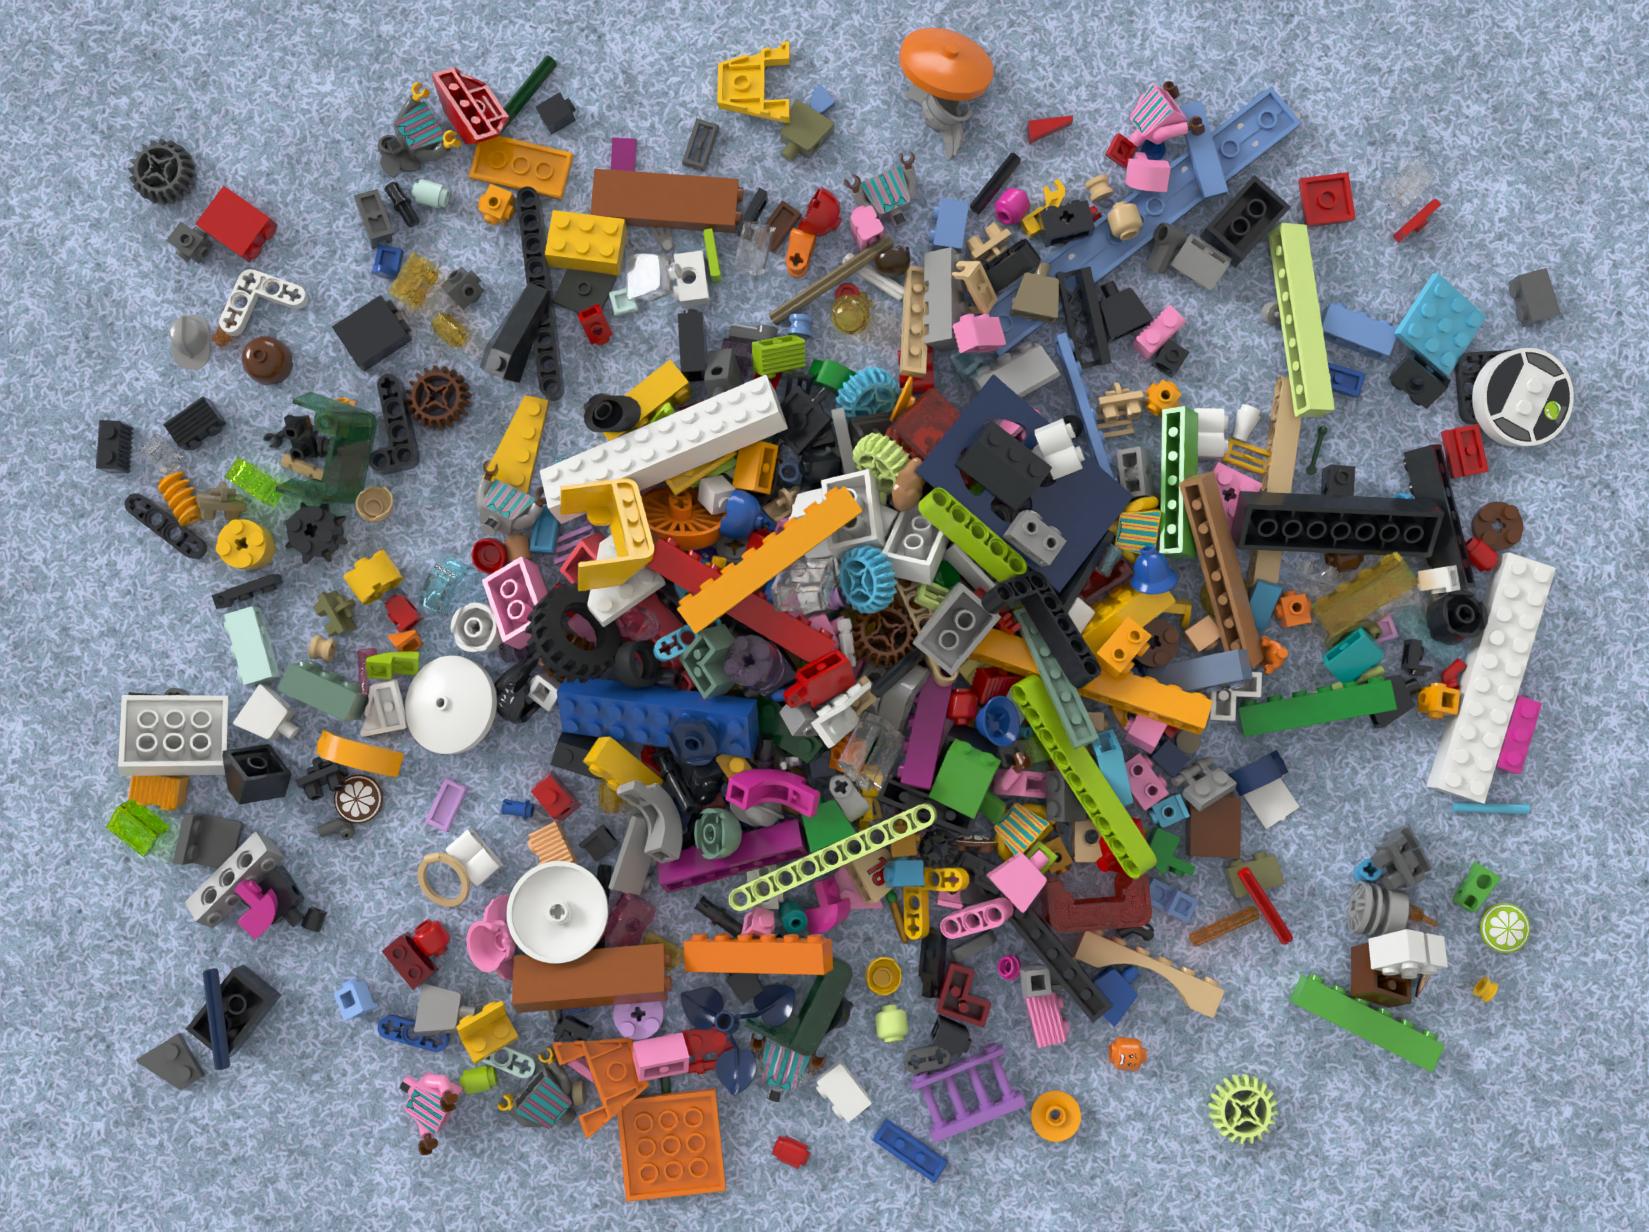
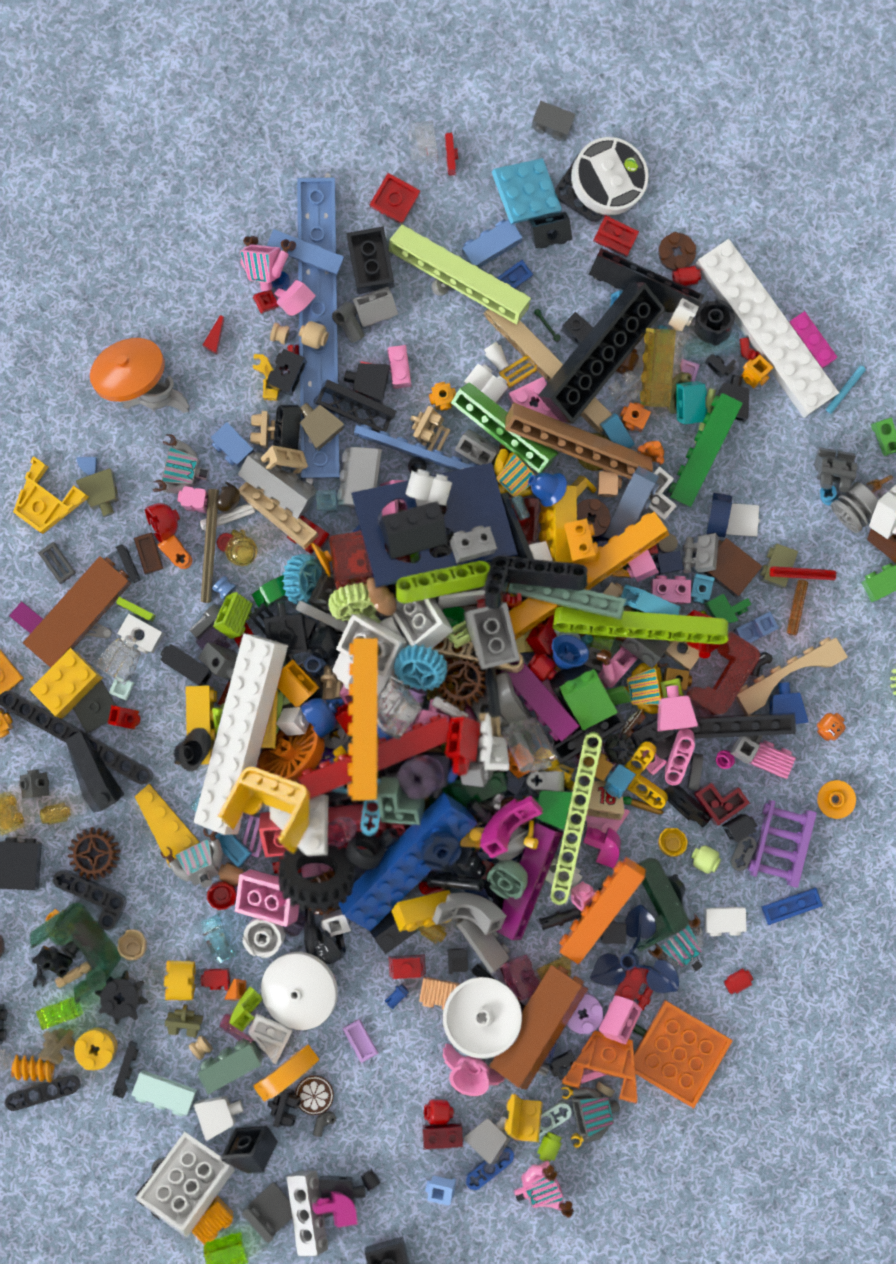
camera: 65 degrees left, 0 degrees up
tan piece [417,851,470,907] -> none
white brick [445,829,504,887] -> none
clear brick [733,221,776,276] -> none
teal brick [778,900,807,933] -> none
bright pink brick [952,314,1006,353] -> none
black axle [970,153,1021,214] -> none
dark pink head [994,188,1030,225] -> none
black brick [1151,339,1190,378] -> none
none -> yellow hand [524,821,538,849]

